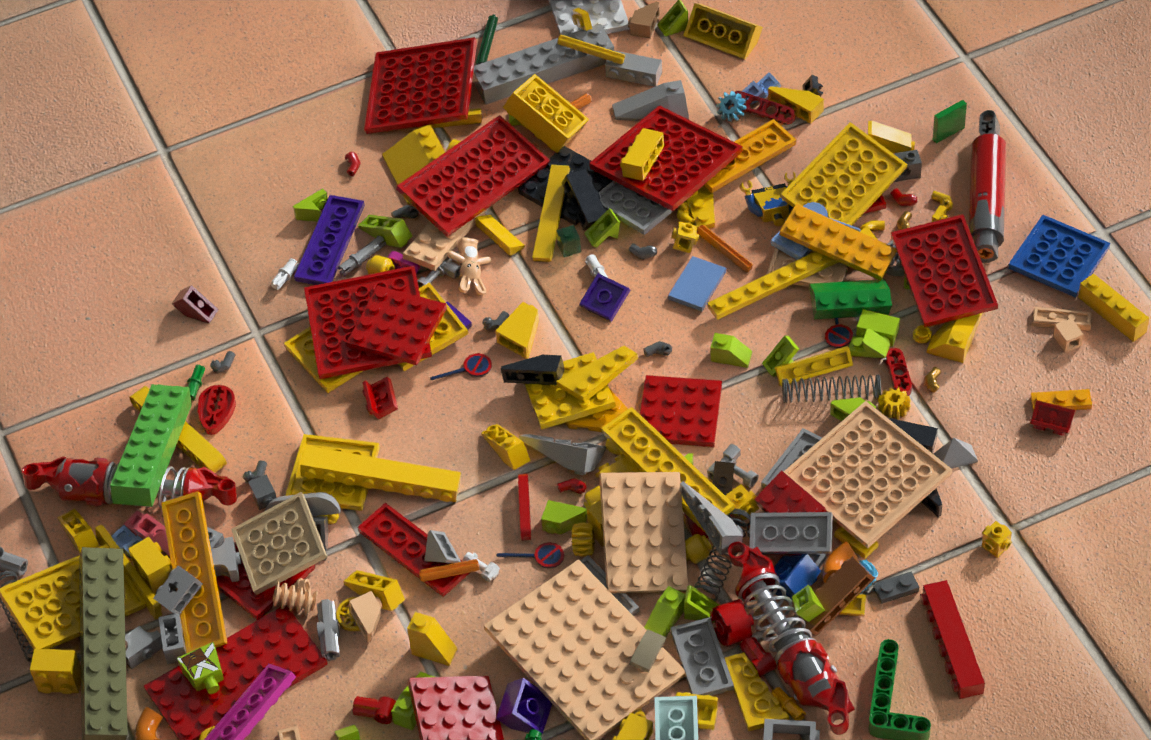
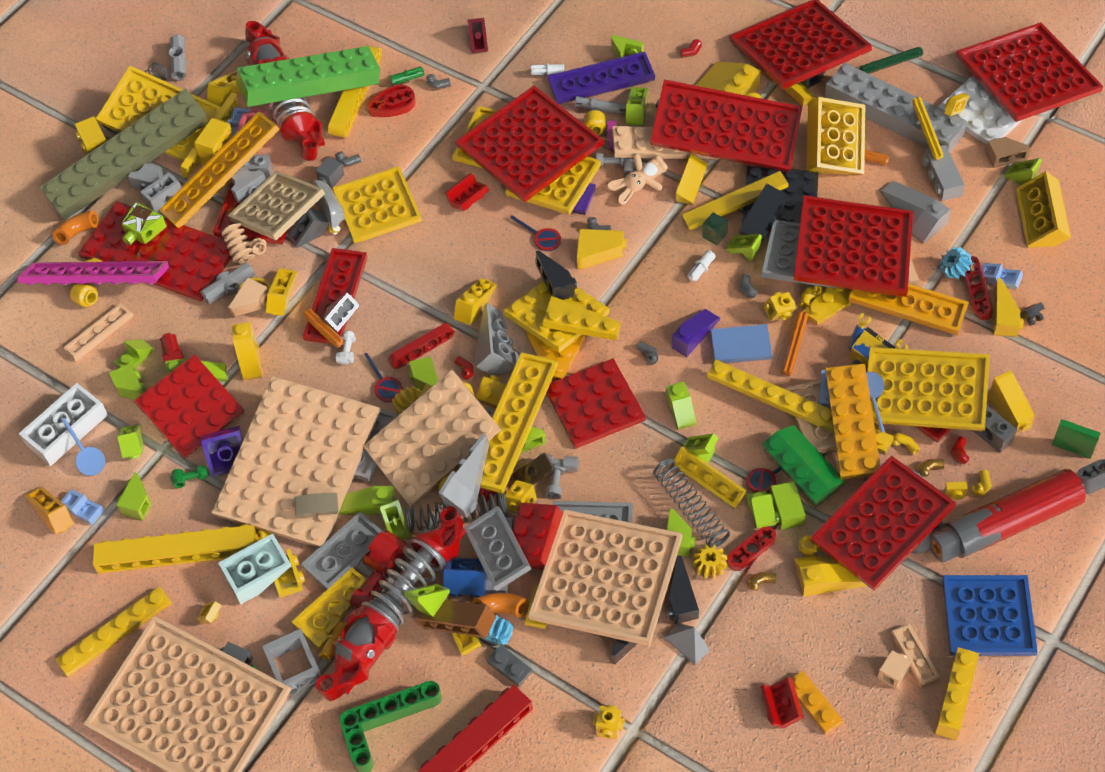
camera: 60 degrees right, 5 degrees up
light grey brick [153,566,203,615] -> none
yellow brick [301,446,461,502] -> none
red plate [346,285,447,366] -> none
dark purple tile [579,273,631,322] -> none
yellow brick [620,128,664,181] -> none
none -> dark purple slope [672,309,720,357]

